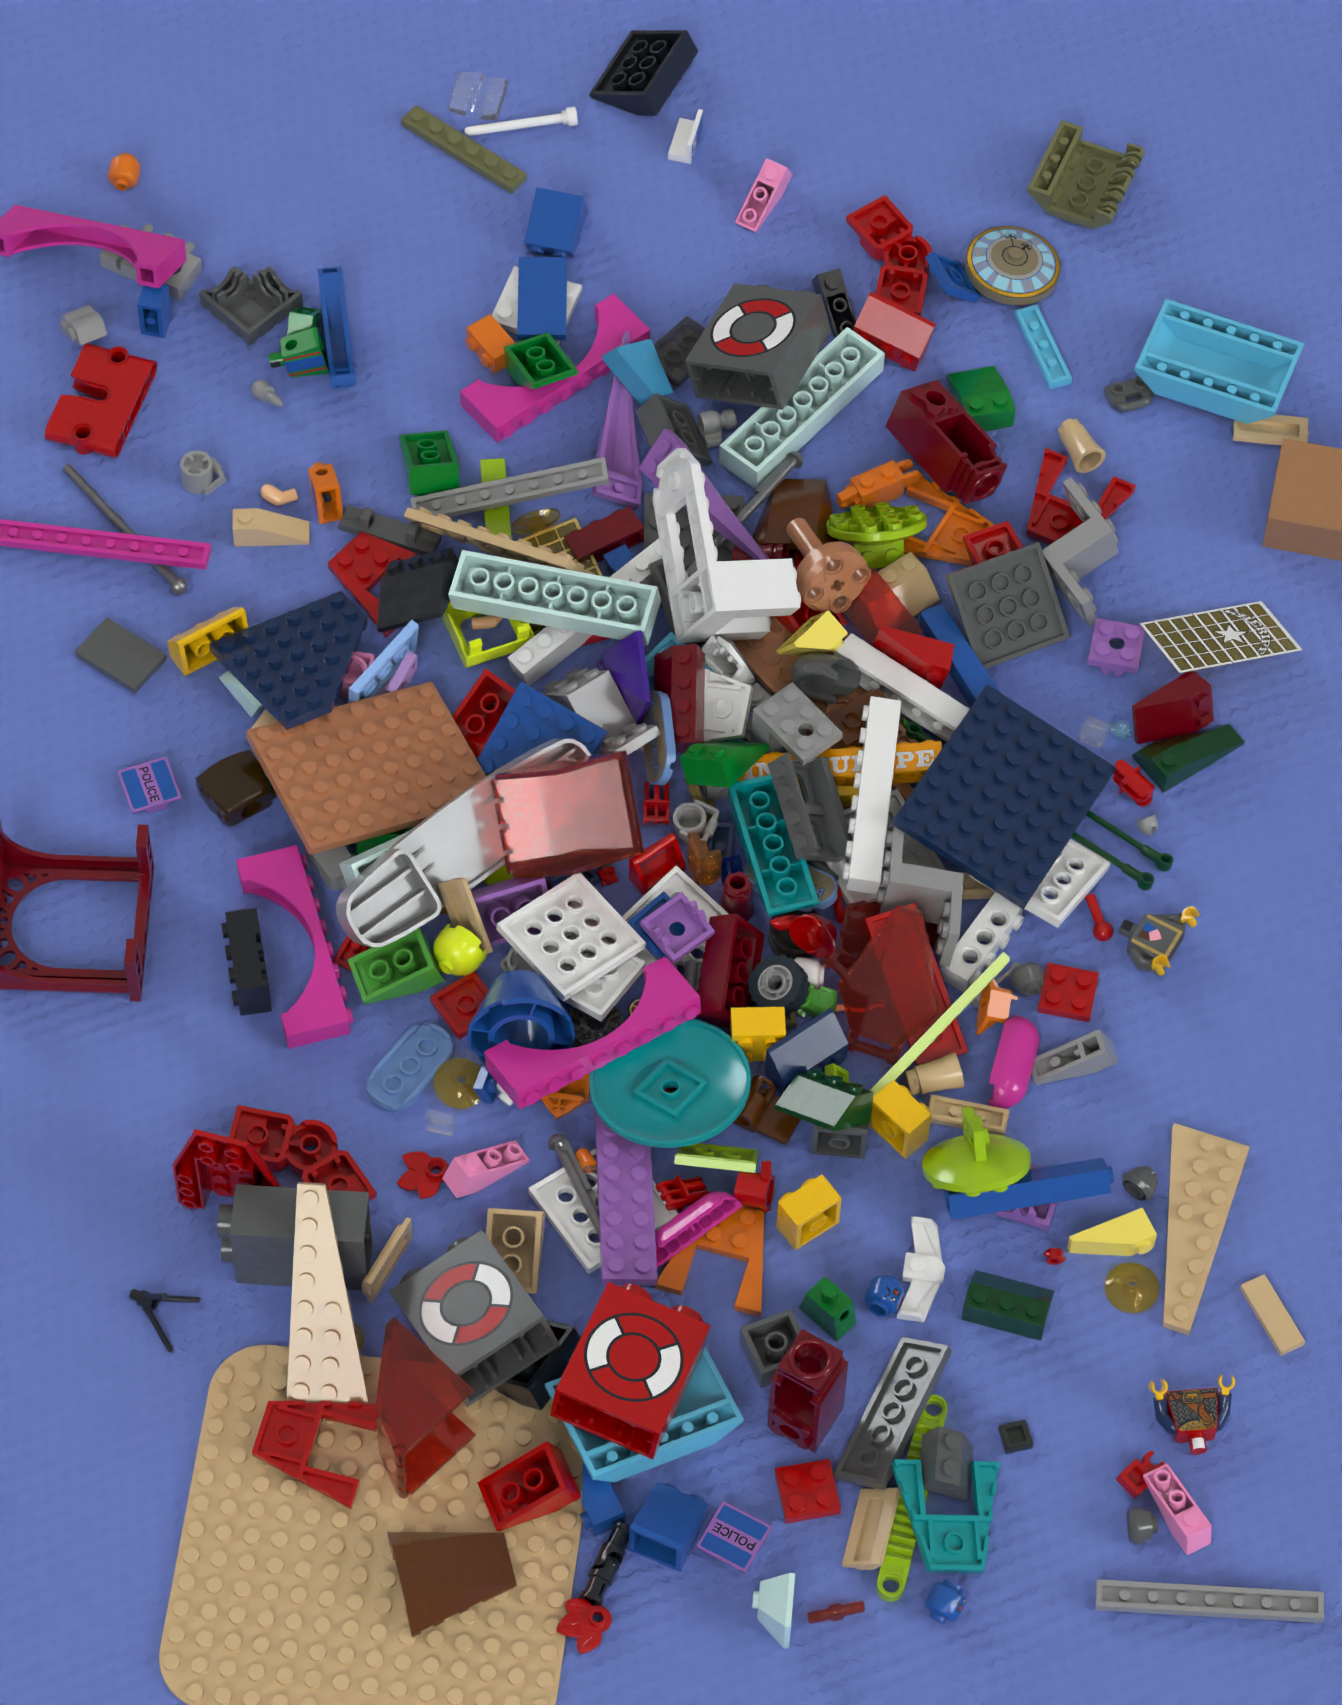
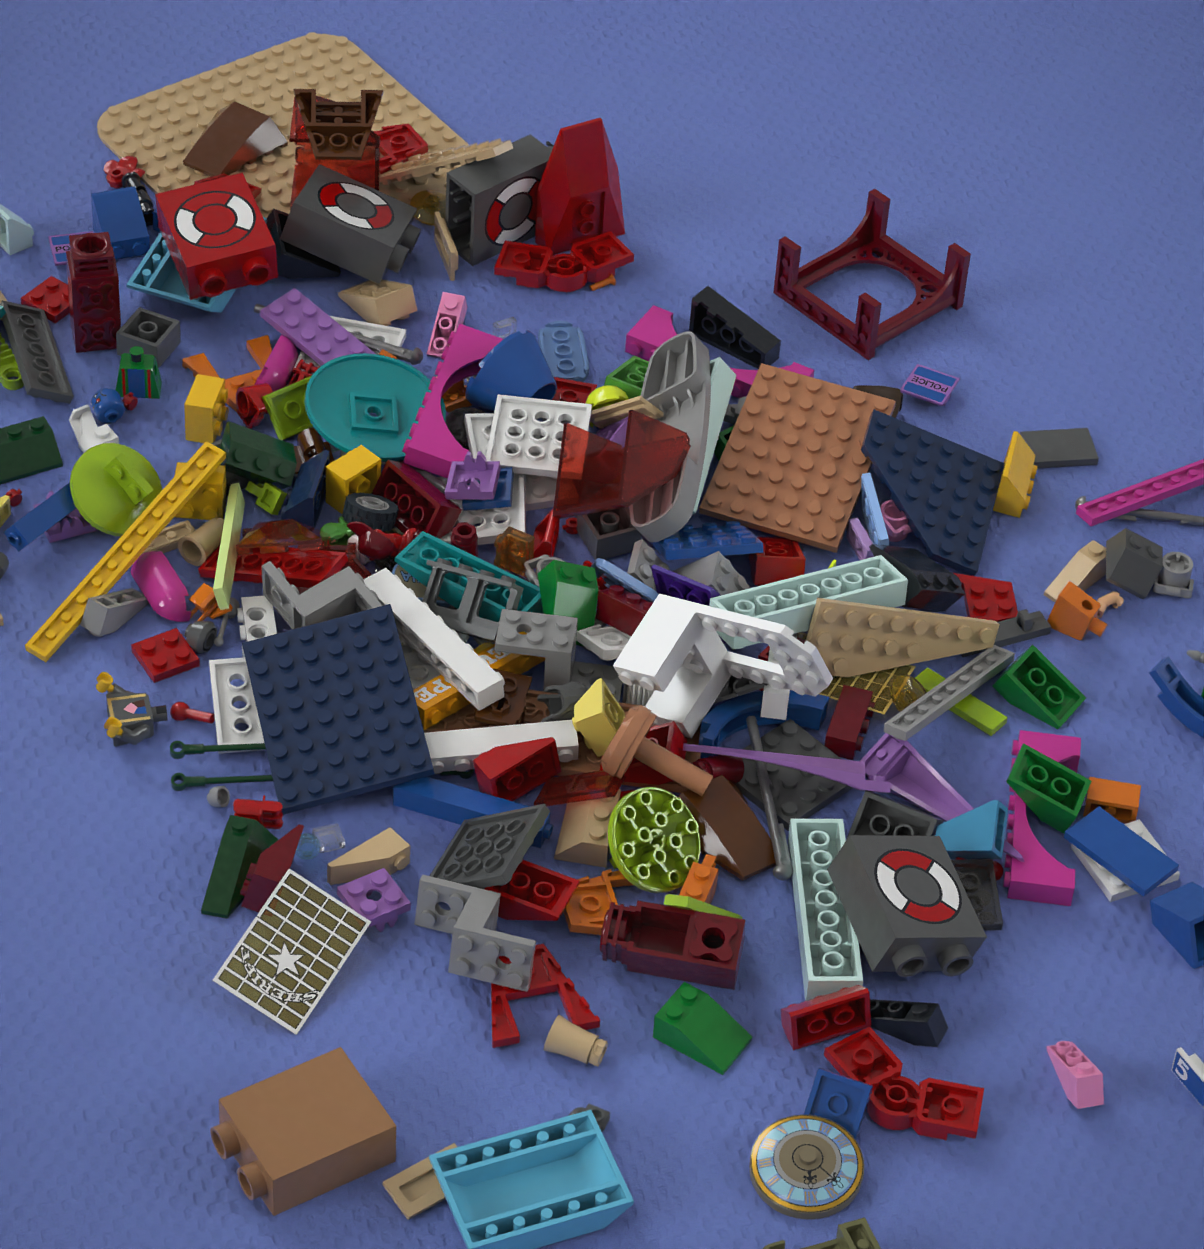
camera: 135 degrees right, 15 degrees down
red plate [397,1151,449,1199] -> none
medium azure tile [1014,305,1072,390] -> none
none -> yellow plate [25,441,226,662]
none -> red piece [122,392,138,410]
none -> reddish brown wedge [293,89,383,160]
none -> tan slope [327,827,410,885]
none -> lime tile [664,894,742,919]
none -> dark grey slope [1106,528,1163,599]

